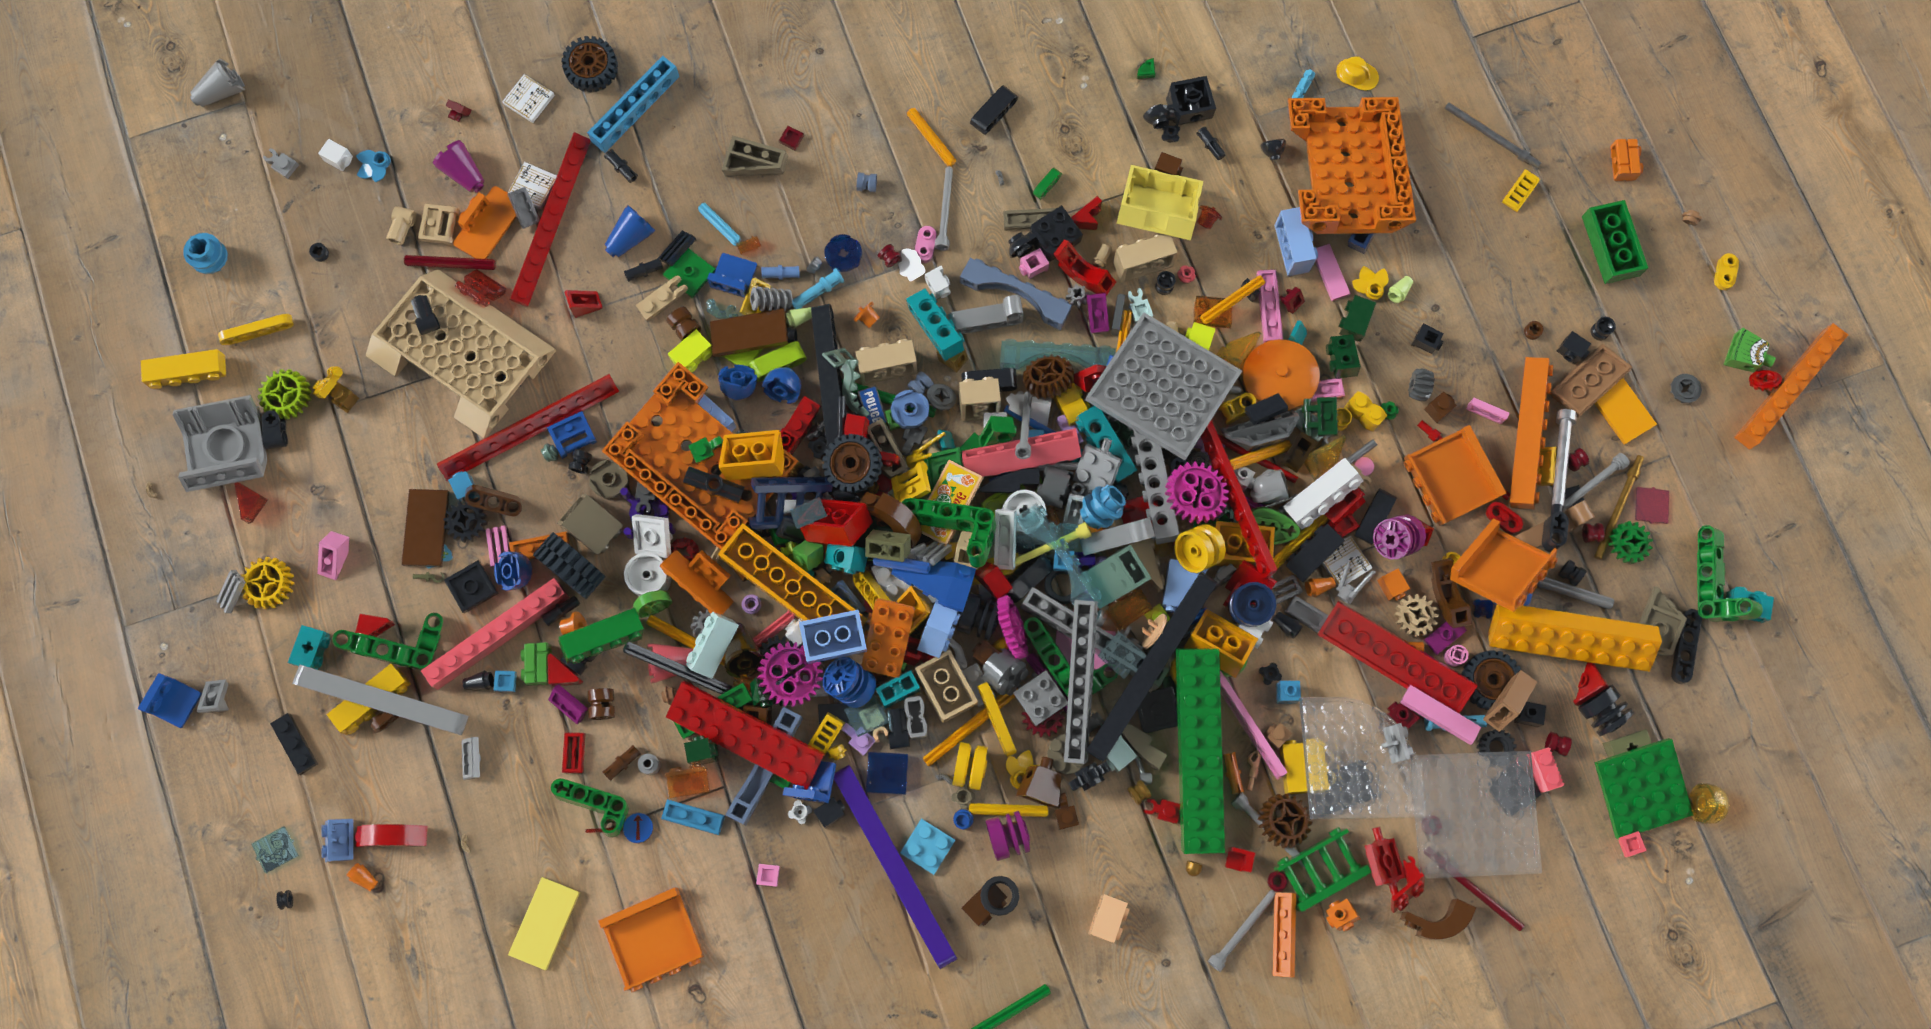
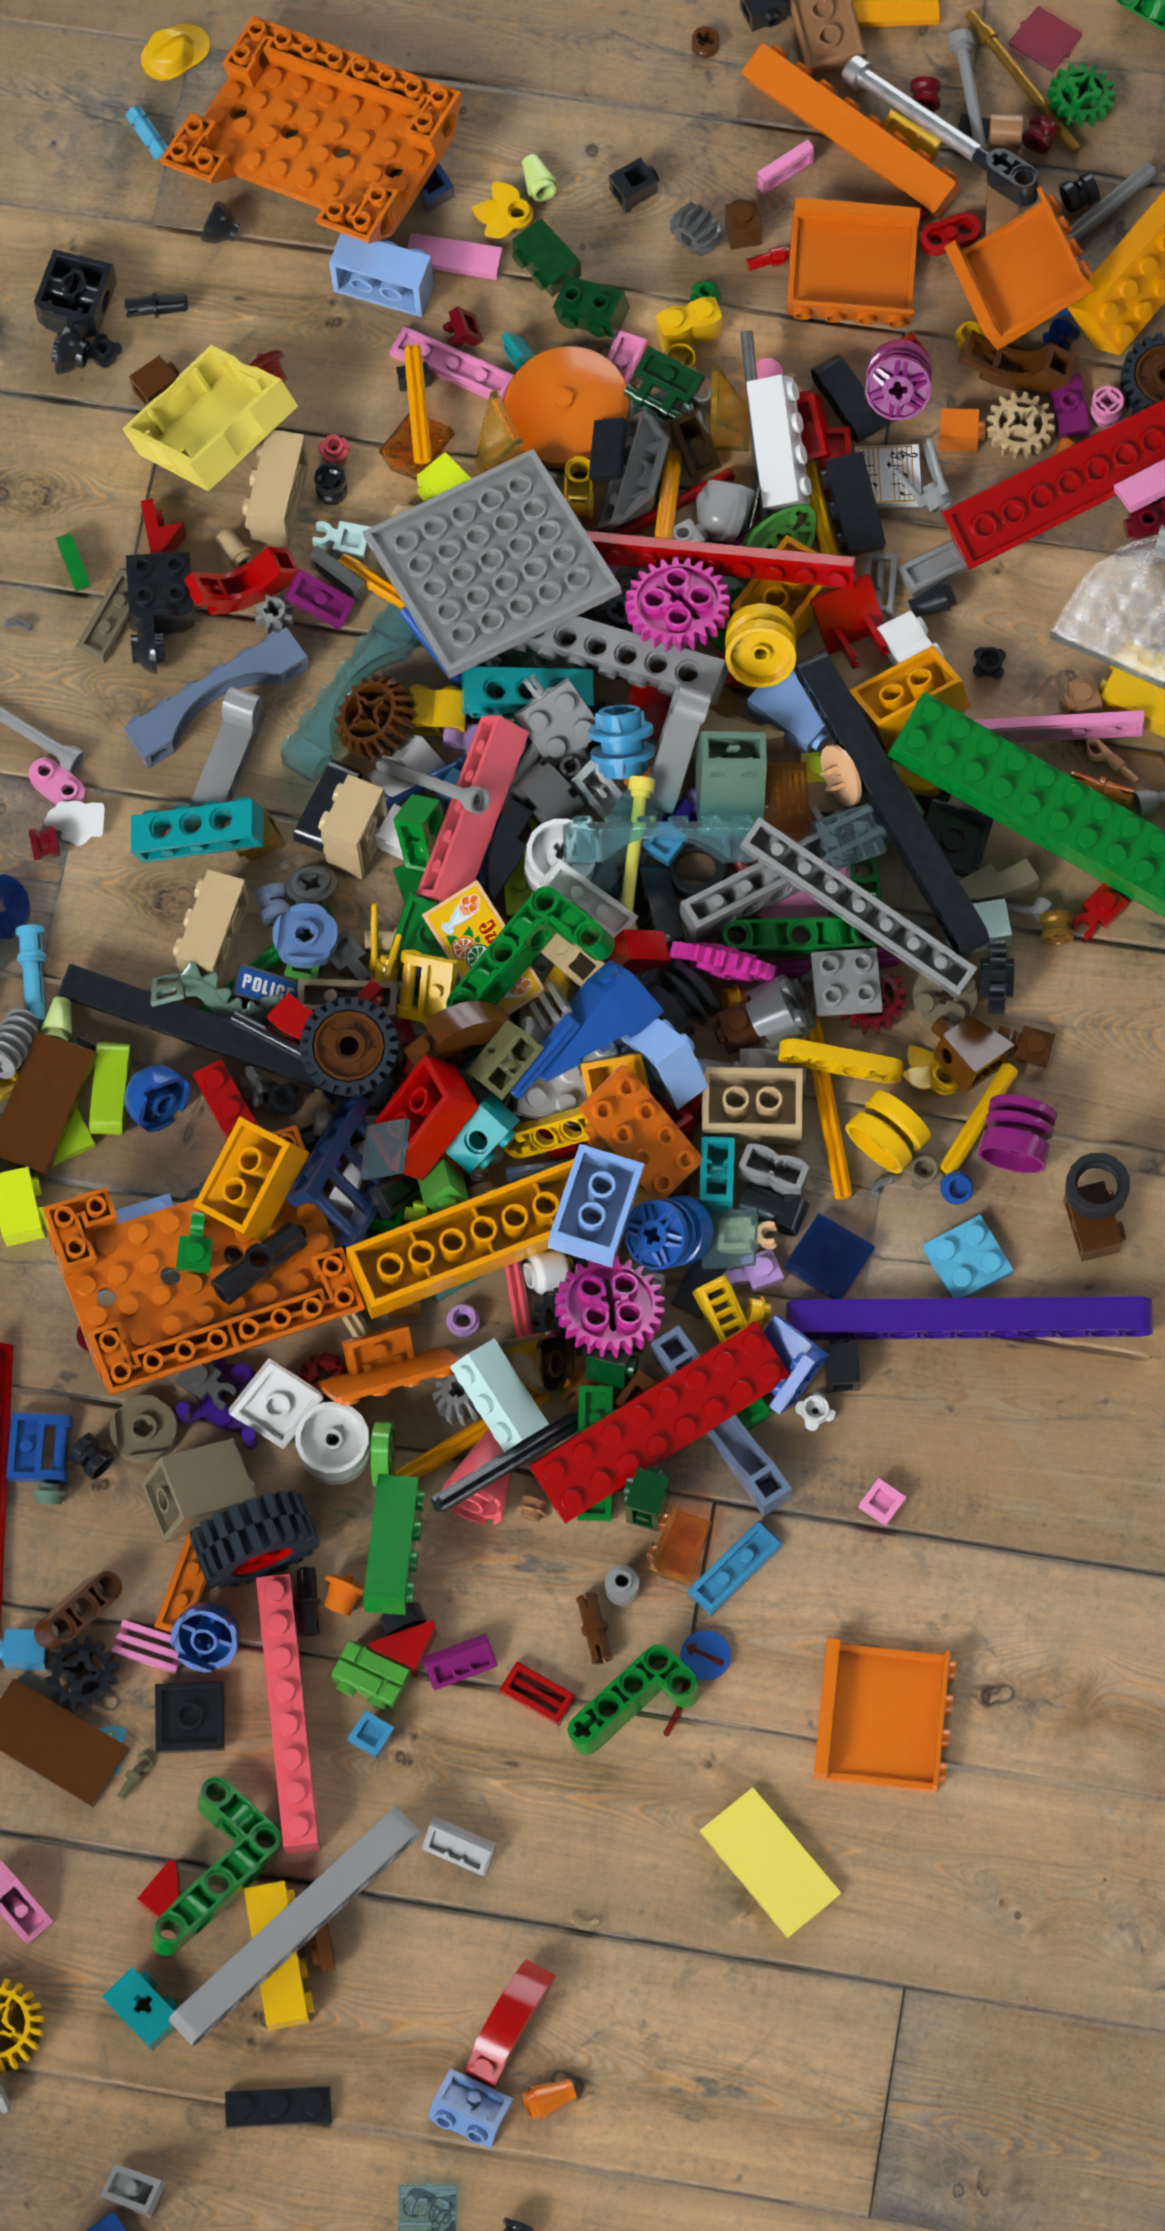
camera: 55 degrees left, 5 degrees down
black cone [462,670,494,690] -> none
reddish brown wheel [587,688,615,720] -> none
blue cylinder [718,364,757,400] -> none
orange piece [854,302,880,328] -> none
white brick [925,266,951,299] -> none
teal slope [937,430,956,451] -> none
bright pink brick [1019,248,1049,279] -> none
red slope [1074,364,1107,393] -> none
light grey plate [1212,564,1236,592] -> none
dark blue wheel [1228,582,1277,627] -> none
dark azure brick [1276,681,1301,704] -> none
orange cone [1305,577,1336,597] -> none

